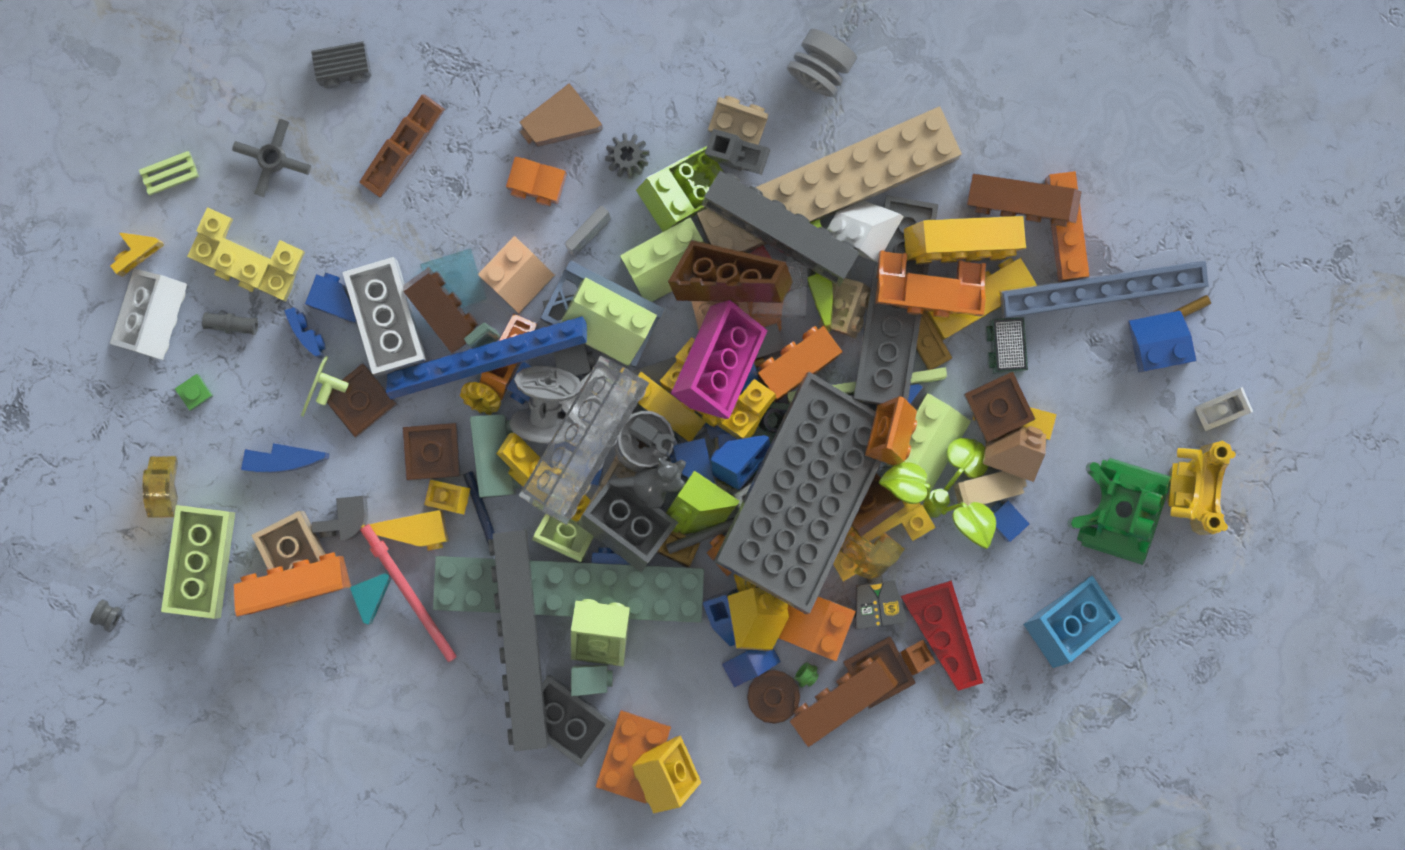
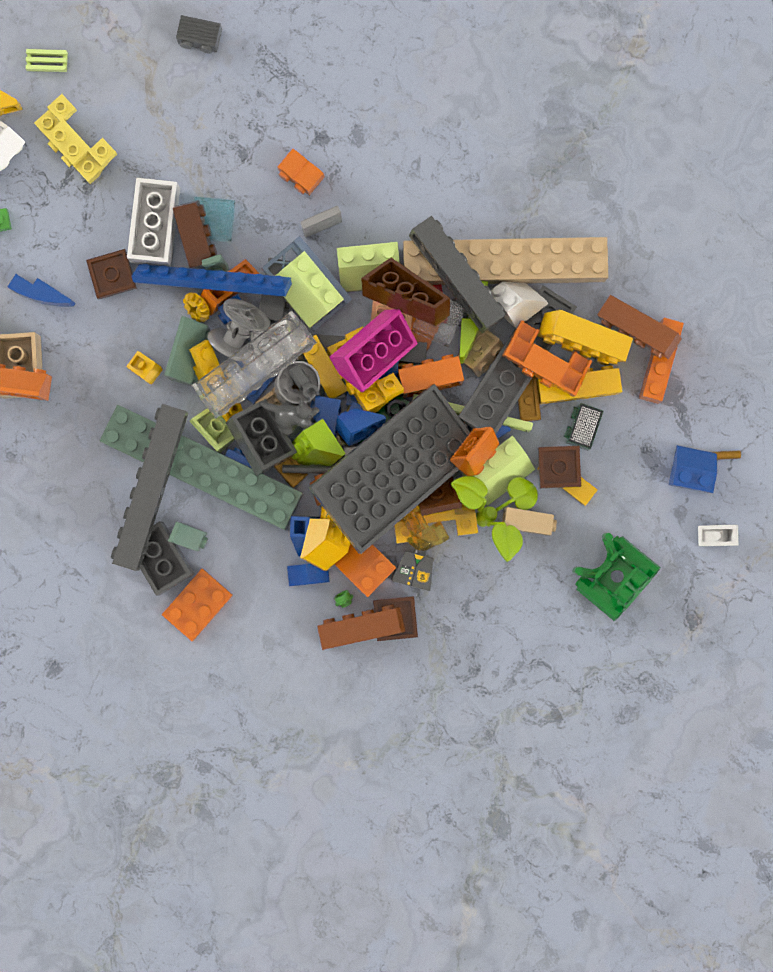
camera: 20 degrees right, 0 degrees up
dark grey pin [202,312,258,335] -> none
dark grey bar [232,119,311,197] -> none
blue slope [284,307,326,358] -> none
yellowish green shield [301,356,349,417] -> none
blue slope [305,272,357,324] -> none
dark grey brick [312,496,368,541] -> none
teal slope [350,573,392,625] -> none
dark orange slope [359,94,445,198] -> none
coral bar [360,524,457,662] -> none
yellow slope [361,510,449,551] -> none
reddish brown plate [403,423,461,480] -> none
dark blue bar [463,471,495,546] -> none
light nougat slope [478,236,555,313] -> none
medium nougat slope [519,83,603,147] -> none
yellowish green slope [571,599,630,667] -> none
dark grey gear [605,133,650,179] -> none
yellow slope [632,735,702,814] -> none
lime slope [636,146,724,232] -> none
dark grey brick [705,129,770,175] -> none
tan bracket [708,96,768,145] -> none
reddish brown tile [747,670,800,724] -> none
light grey wheel [787,29,857,97] -> none
red wing [900,580,984,691] -> none
dark orange plate [900,640,936,676] -> none
medium nougat slope [983,426,1046,482] -> none
blue brick [989,500,1030,542] -> none
sand blue tile [999,260,1209,318] -> none
dark azure slope [1023,576,1122,668] -> none
yellow piece [1166,441,1236,535] -> none

